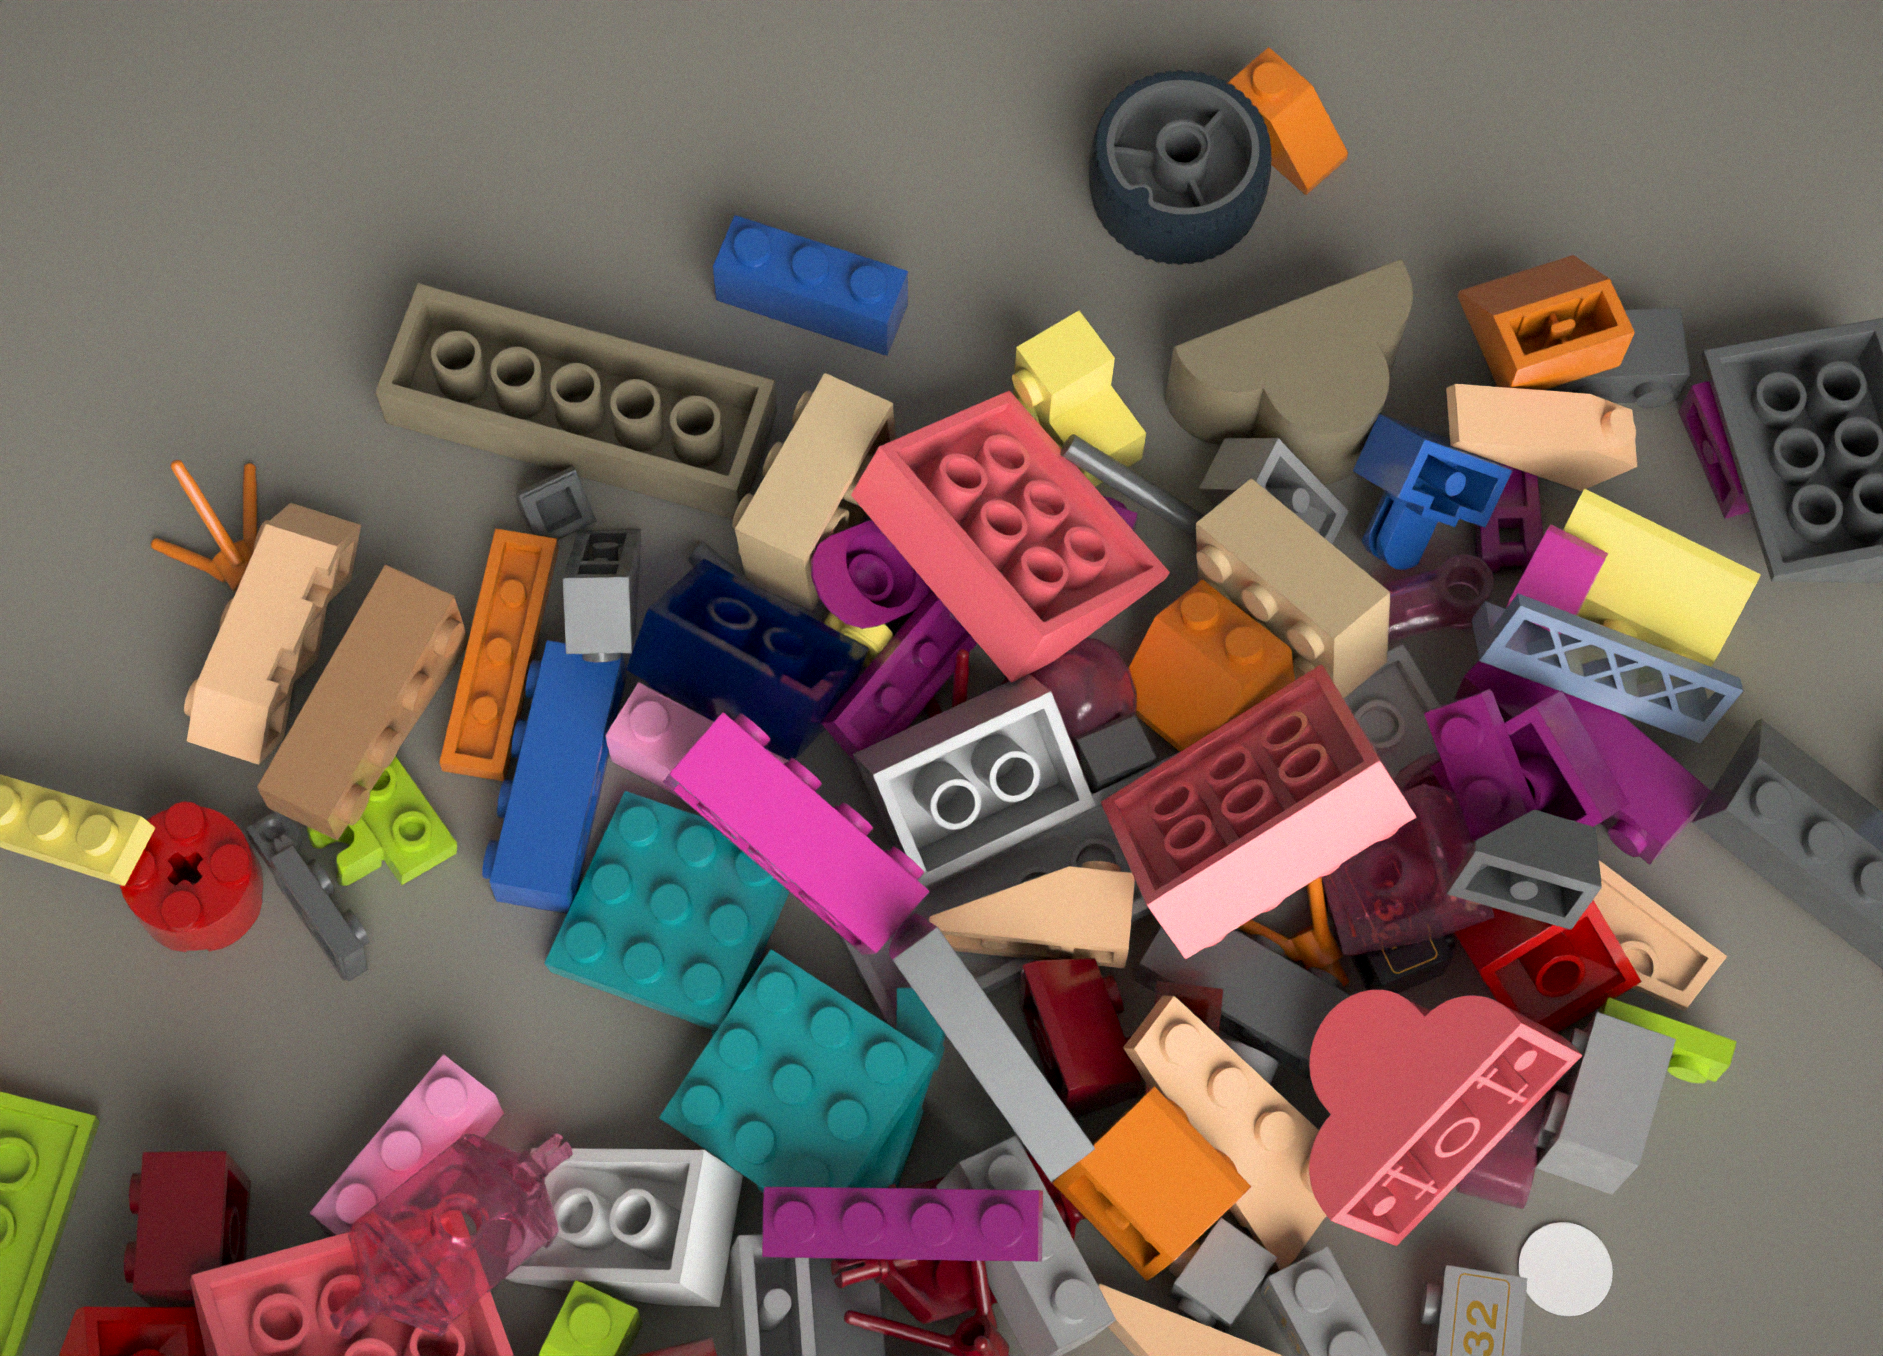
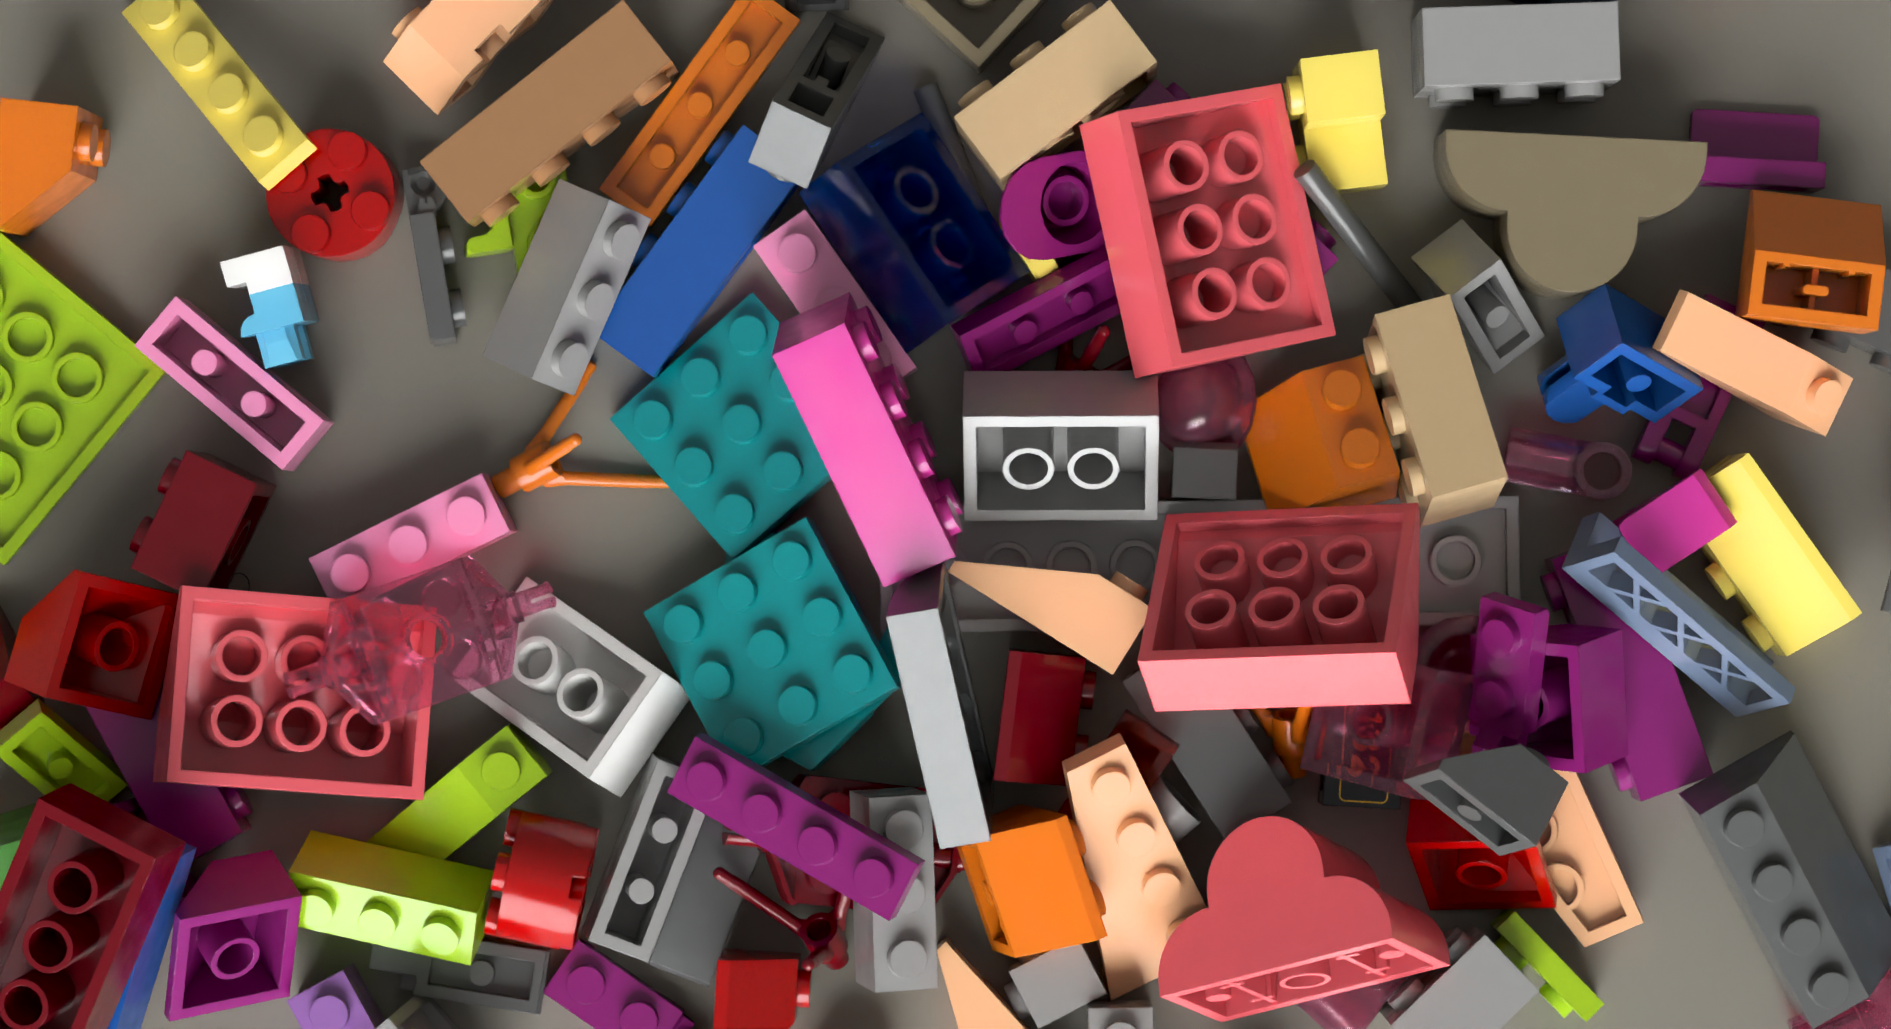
camera: 25 degrees right, 20 degrees up
none -> bright pink brick [134,296,335,471]
none -> medium azure hips [220,245,319,369]
none -> light grey brick [482,178,651,396]
none -> orange plant [492,360,669,498]
none -> light grey brick [1410,1,1621,109]
none -> magenta panel [1689,109,1826,193]

